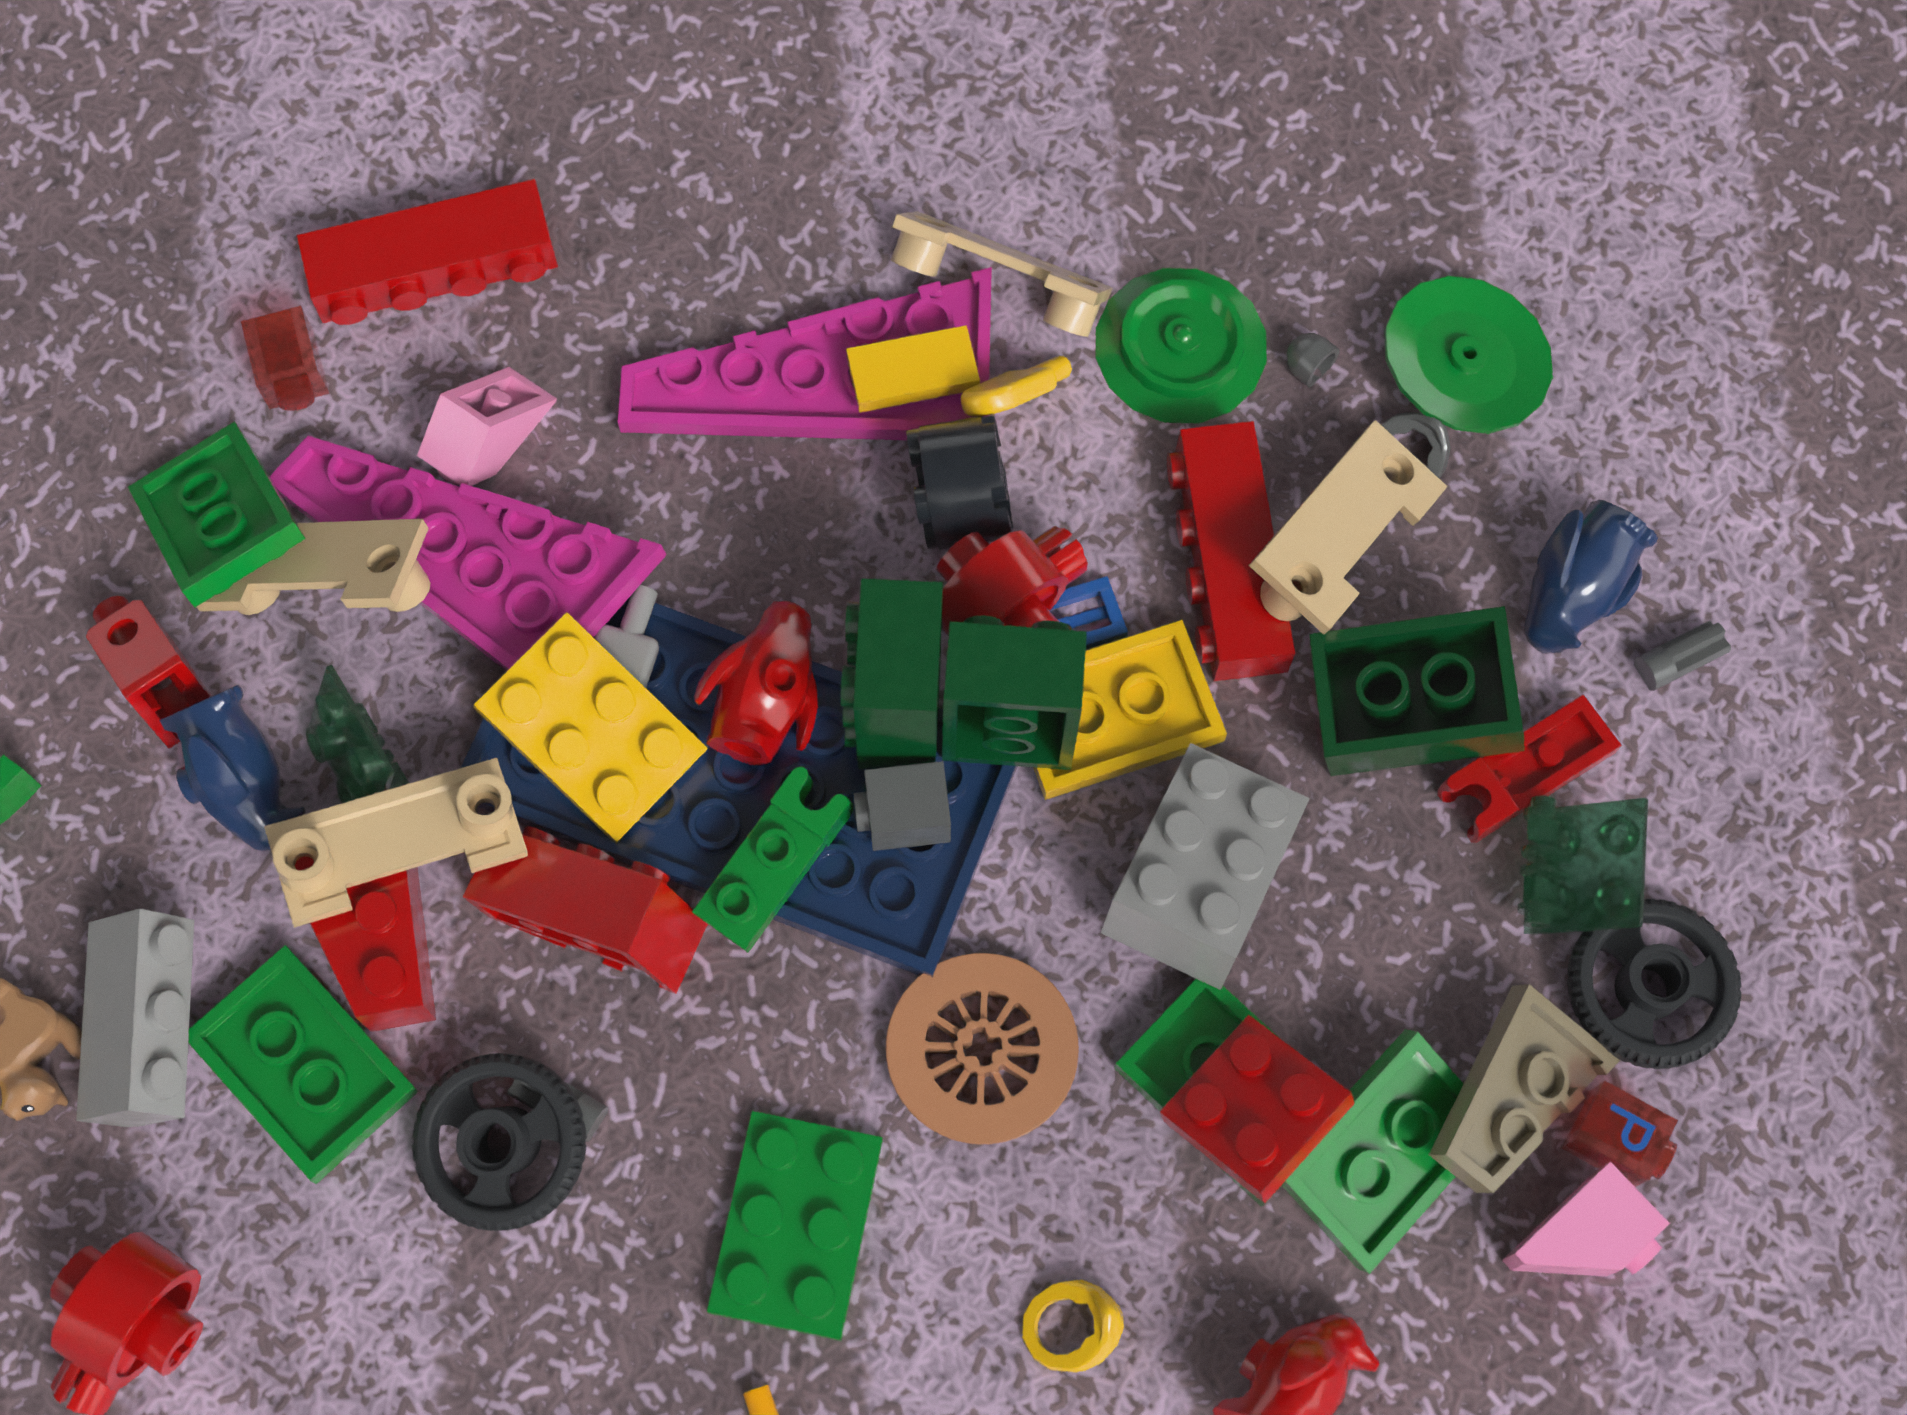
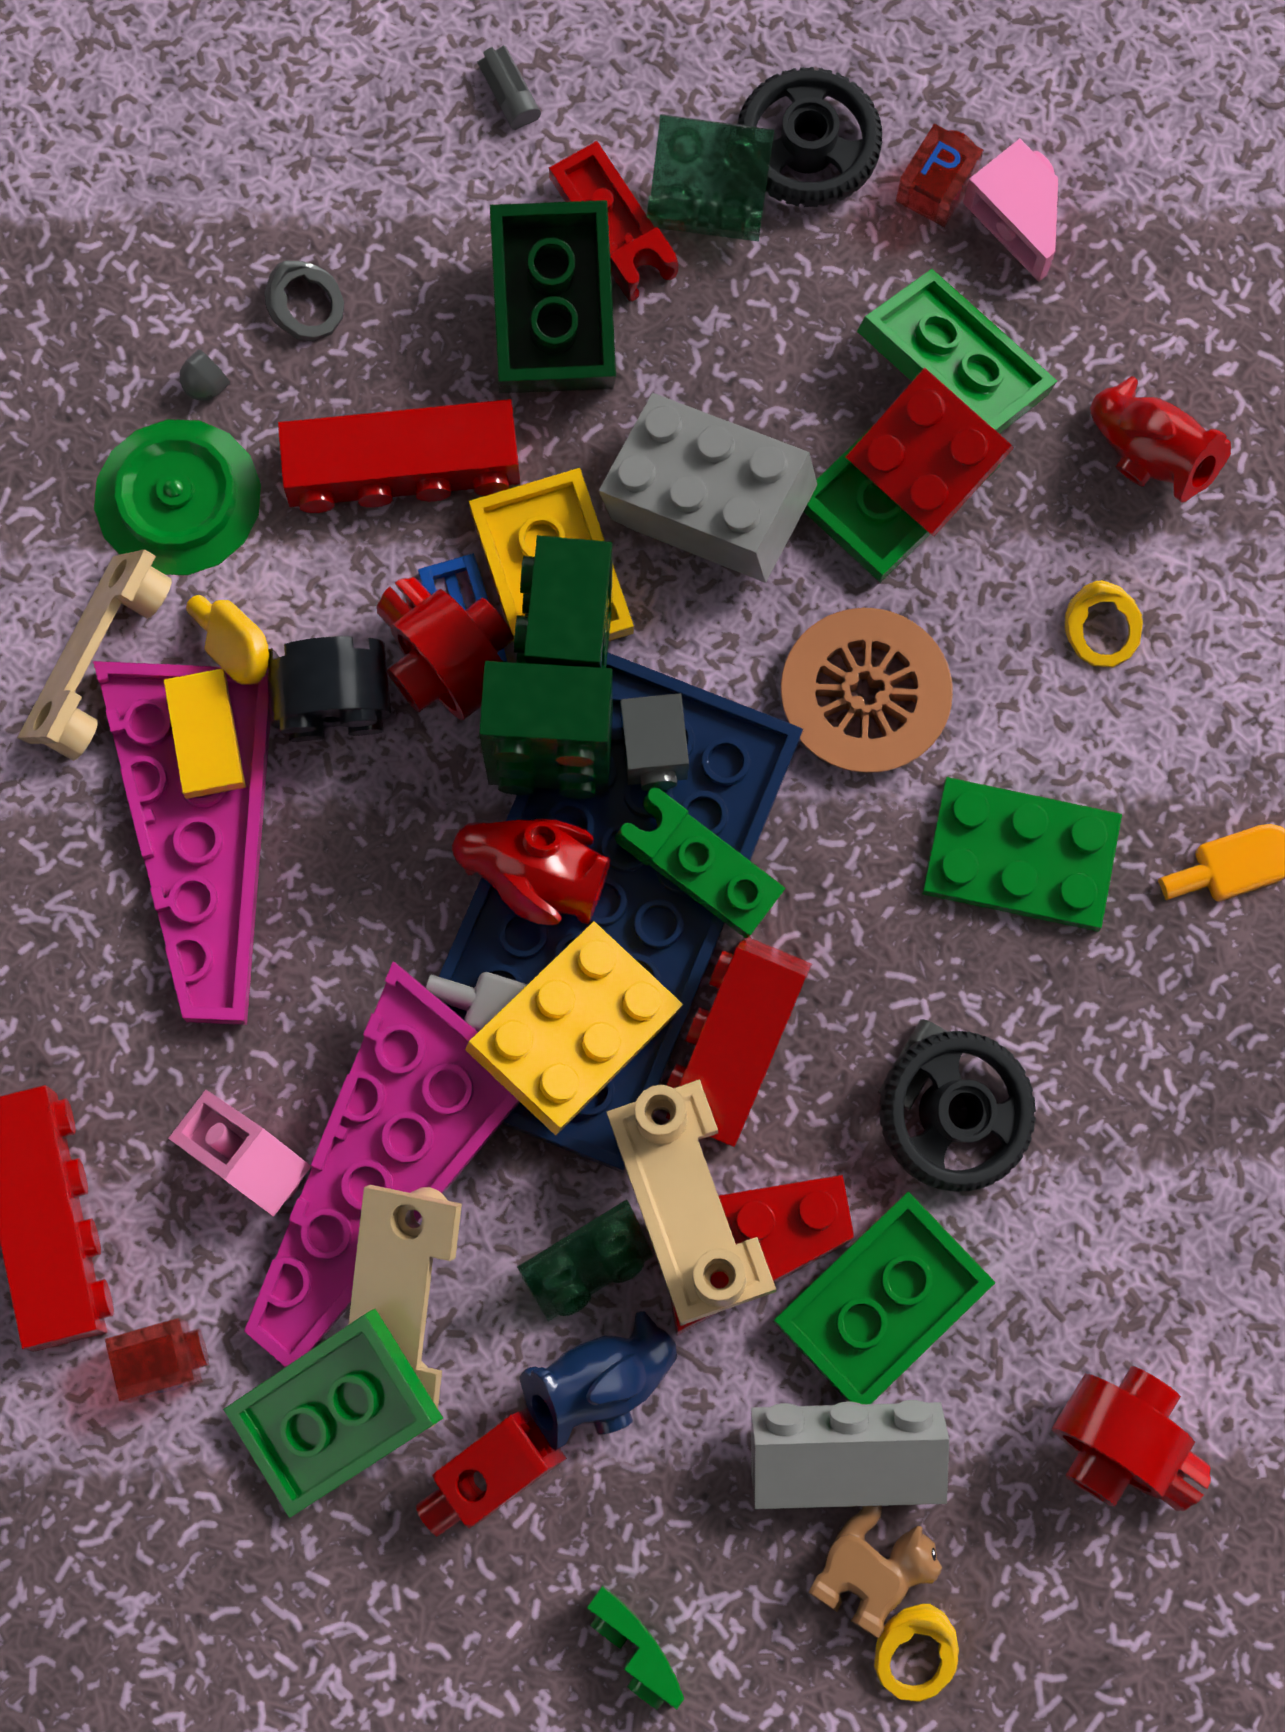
camera: 90 degrees left, 5 degrees up
tan brick [1249,420,1448,634] -> none
green piece [1384,276,1553,434] -> none
dark tan wing [1429,984,1620,1193] -> none
dark blue animal [1524,500,1658,654] -> none

